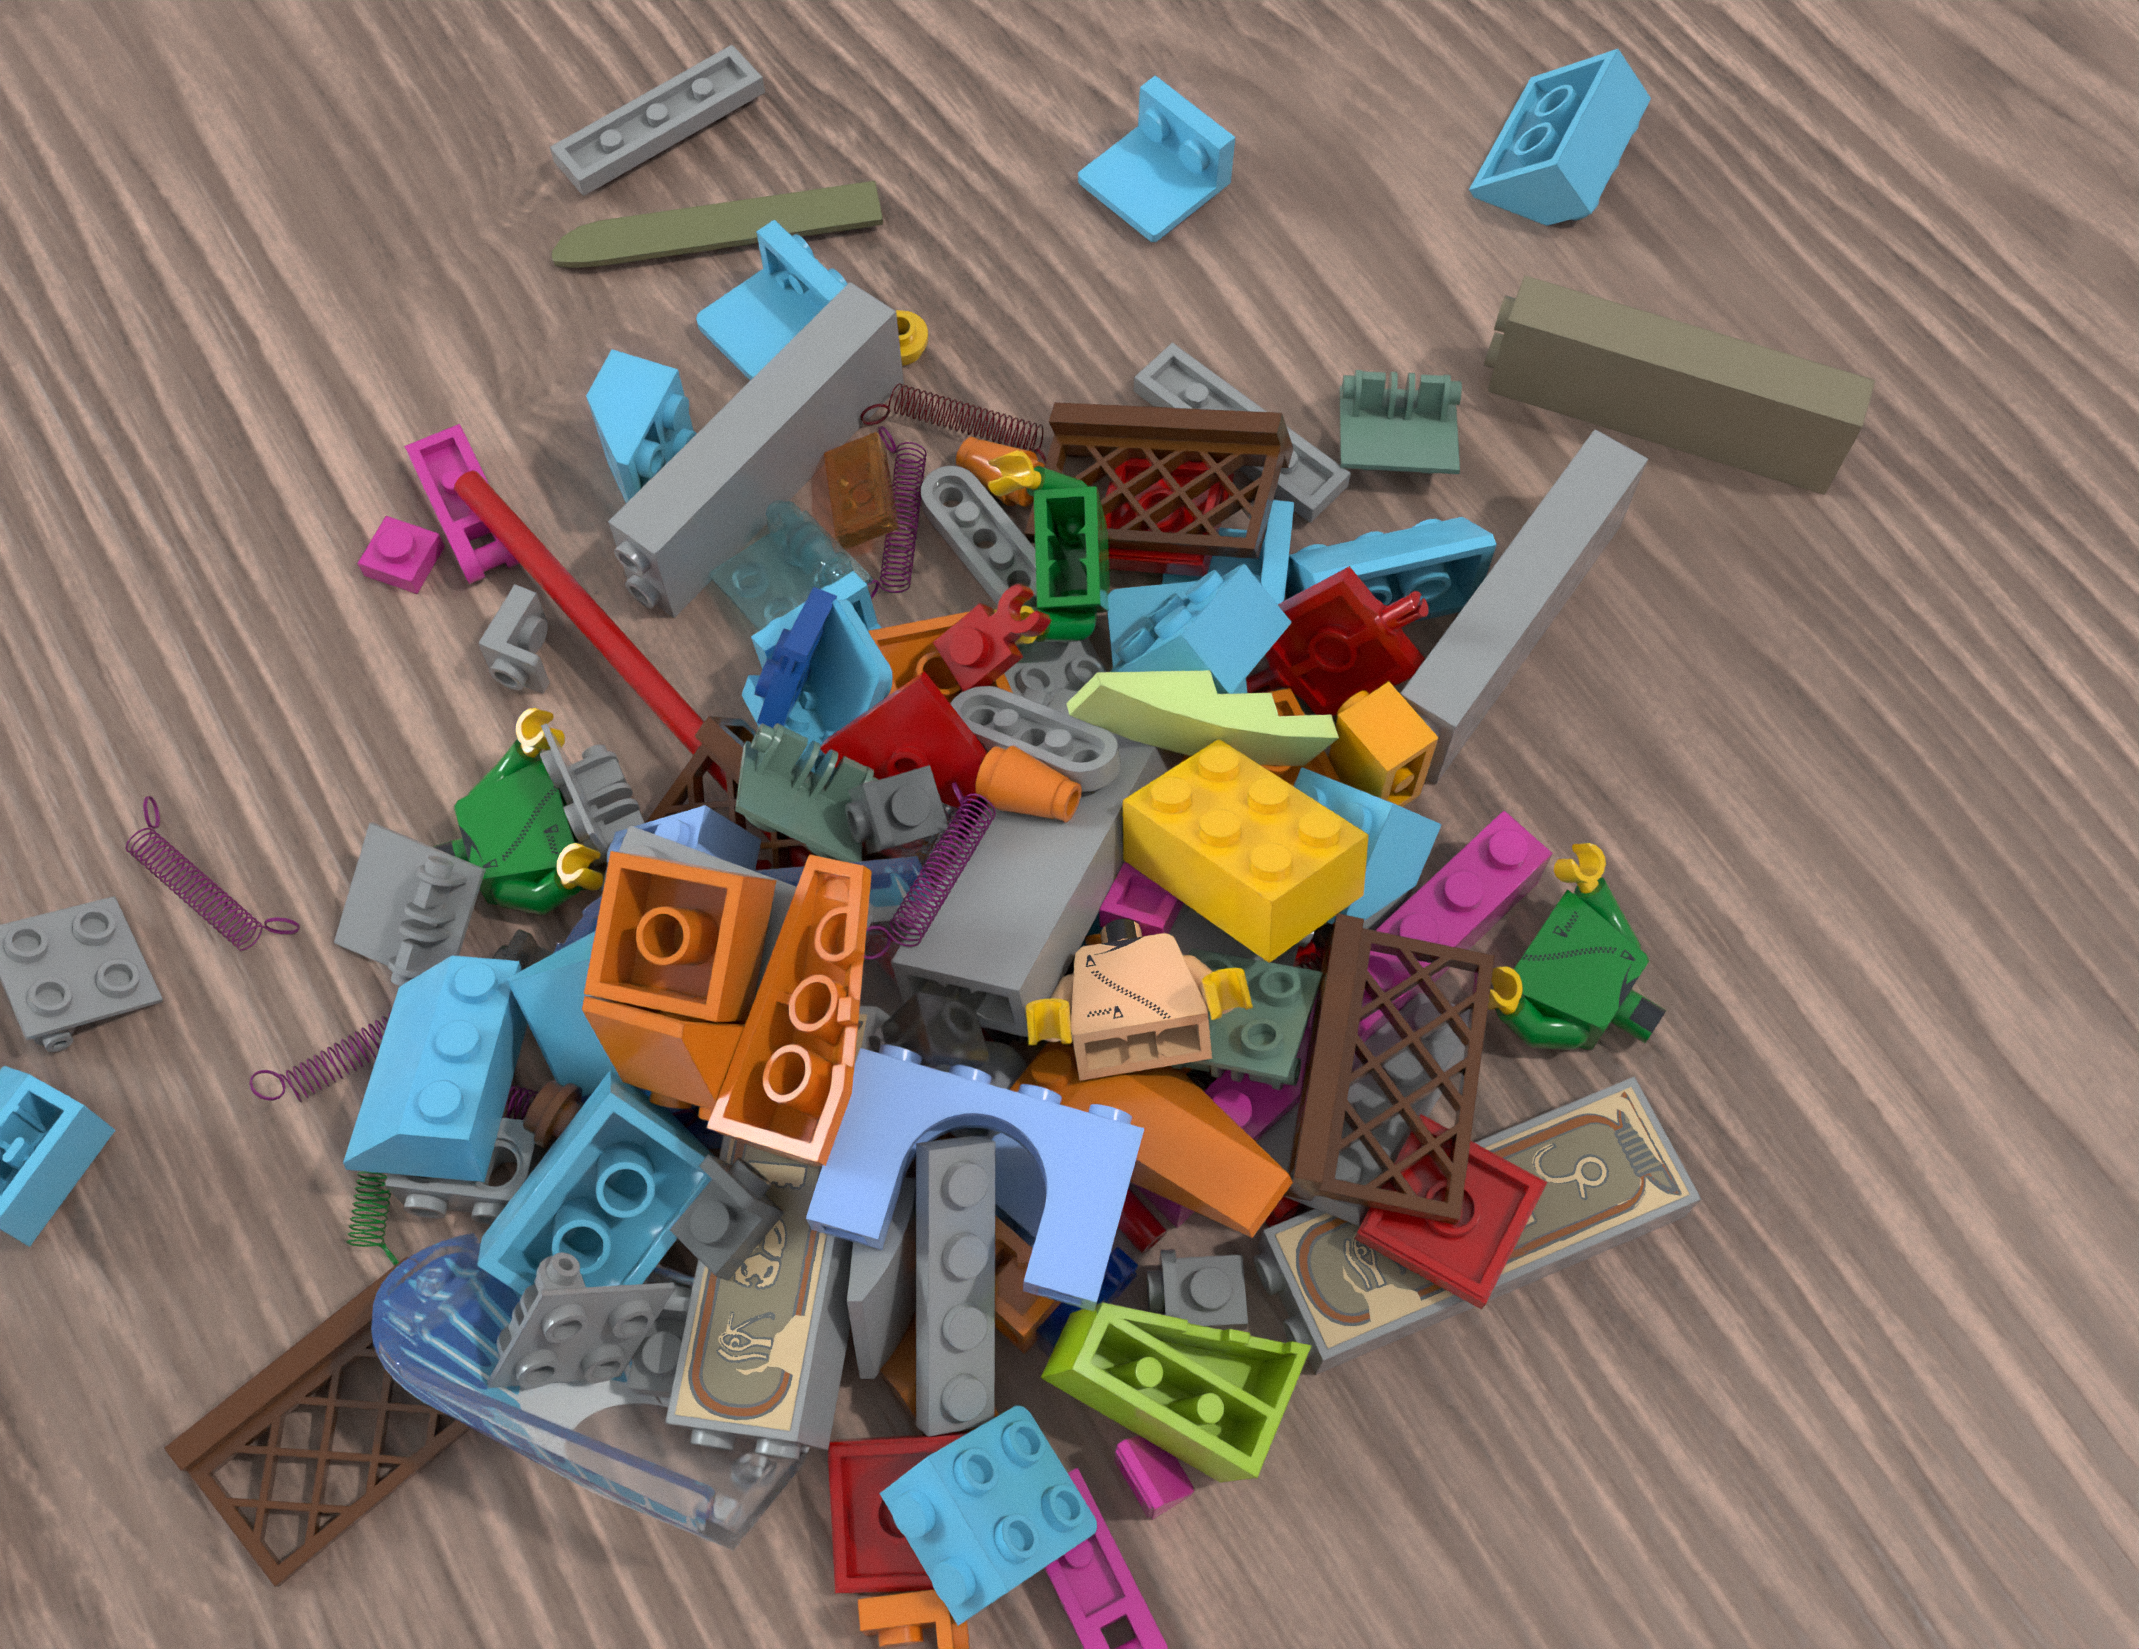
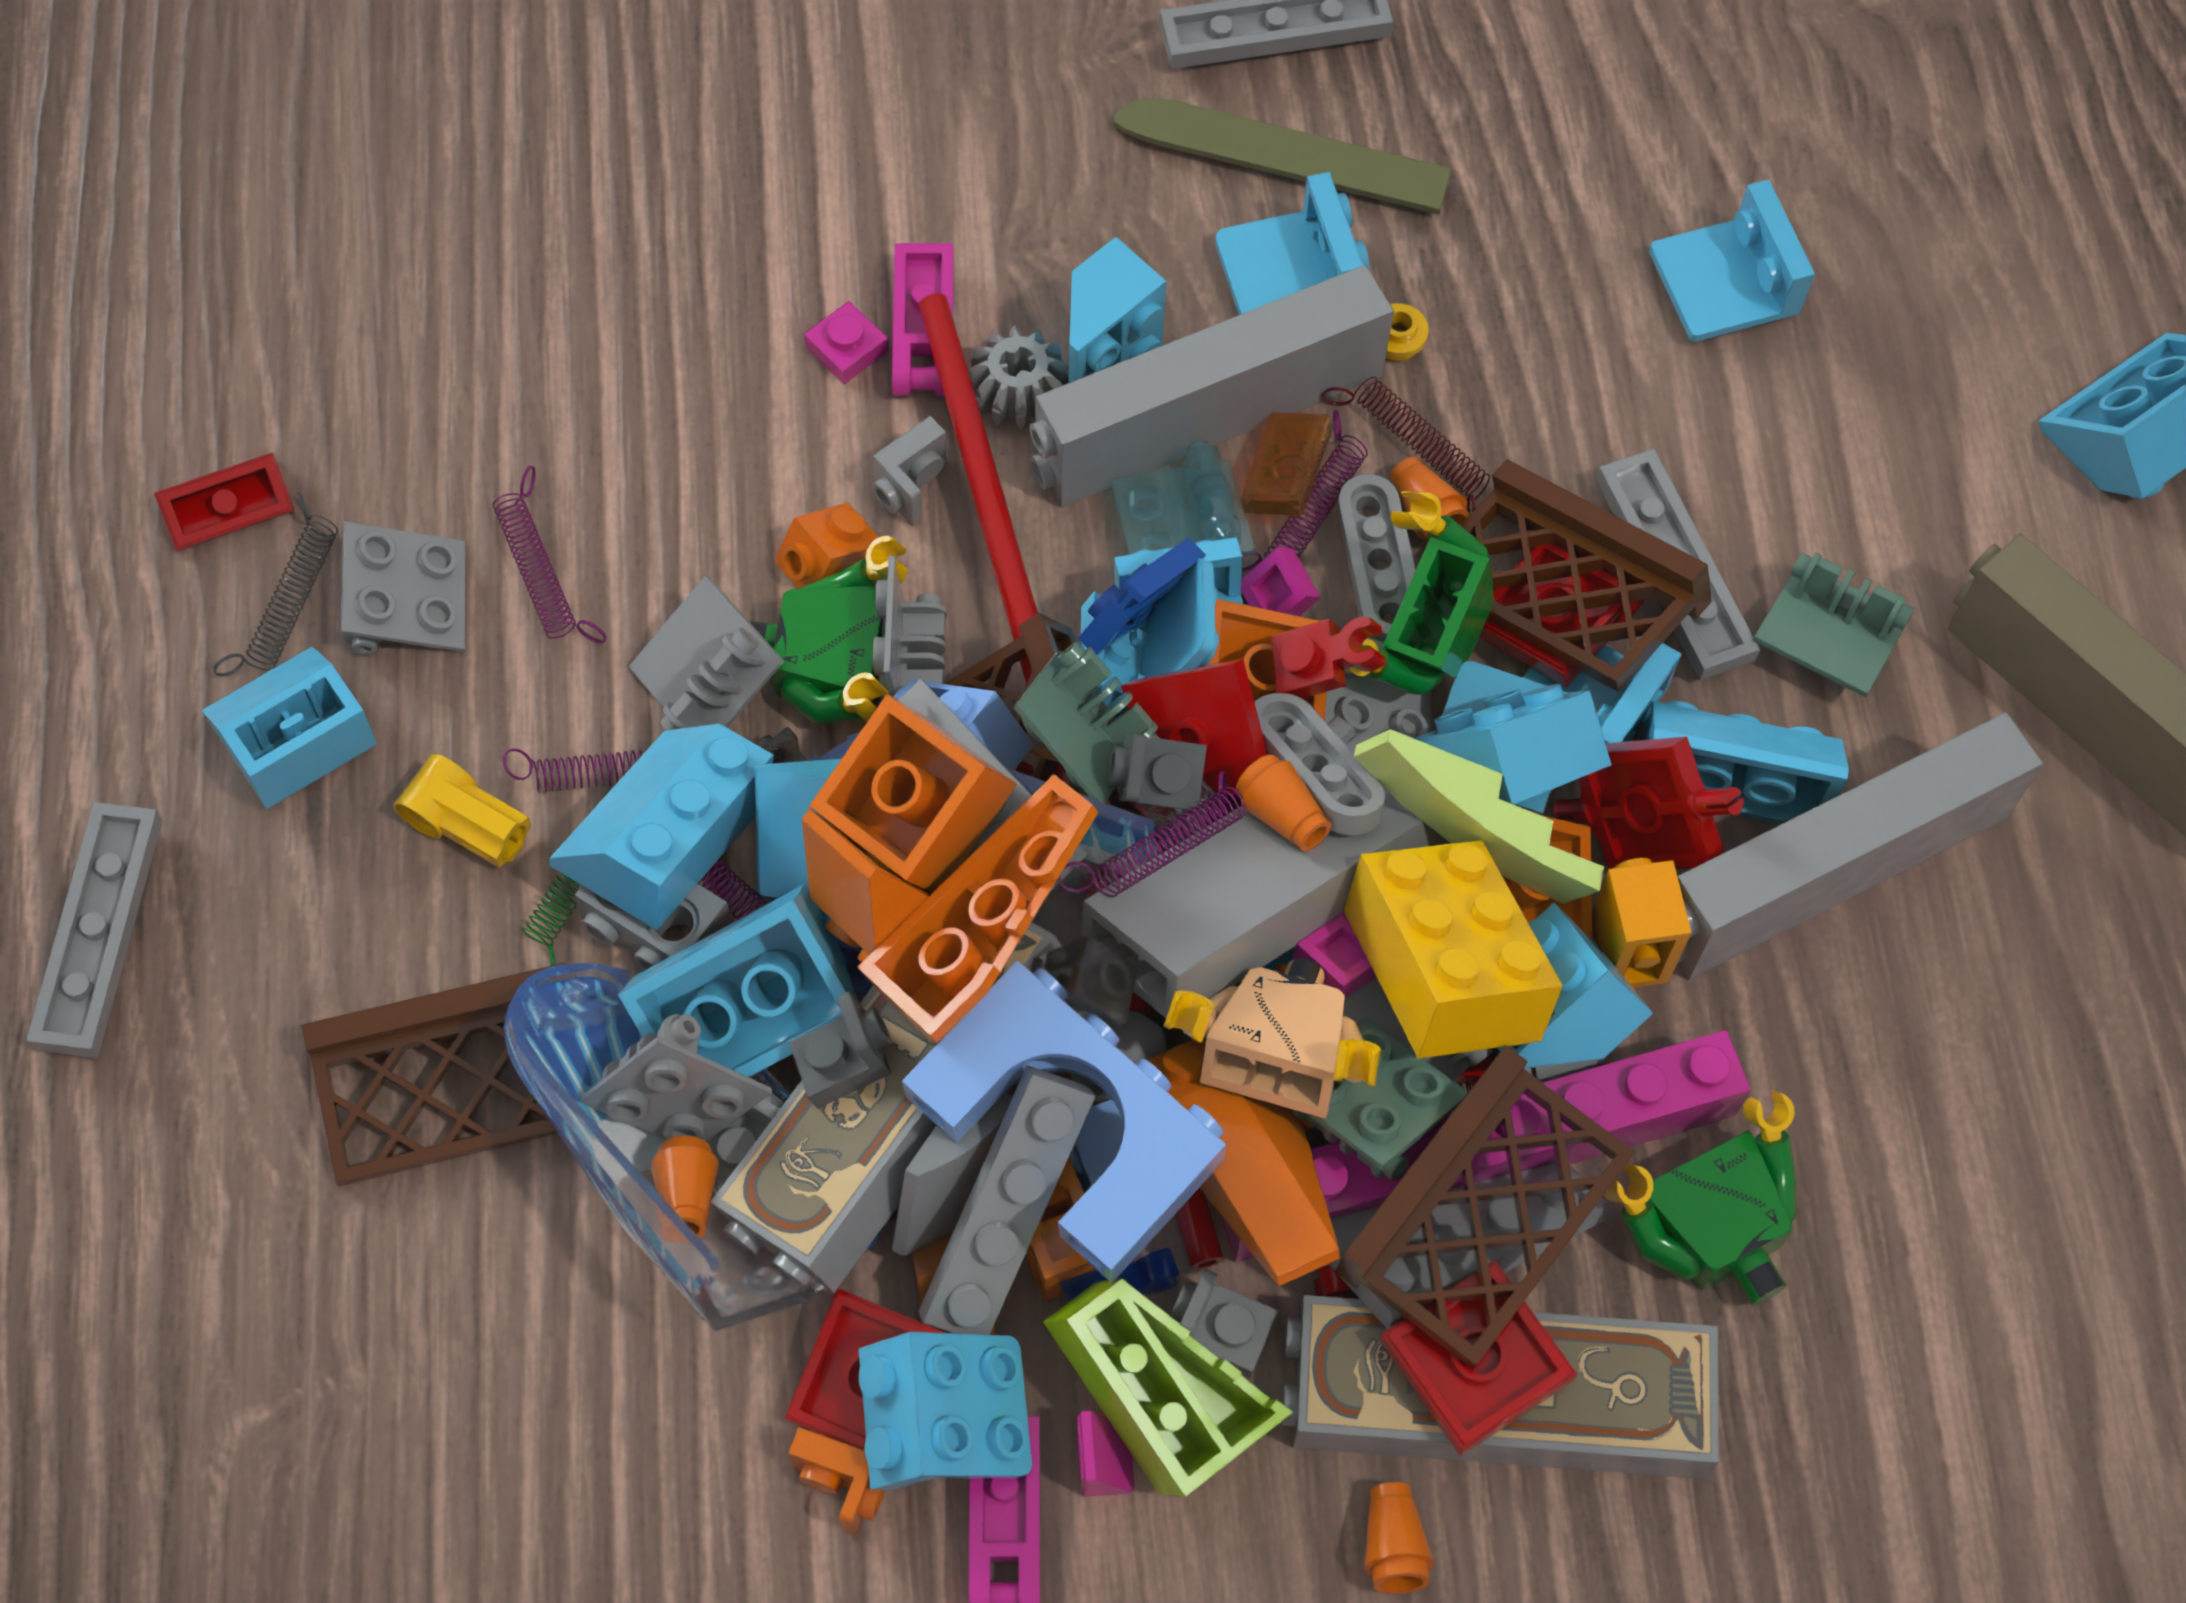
camera: 25 degrees right, 0 degrees up
reddish brown plate [523,1080,583,1149] -> none
none -> yellow piece [393,754,531,868]
none -> orange cone [650,1136,719,1242]
none -> orange bracket [775,502,879,589]
none -> light grey gear [969,324,1069,432]
none -> dark pink plate [1241,546,1321,617]
none -> orange cone [1364,1482,1435,1594]

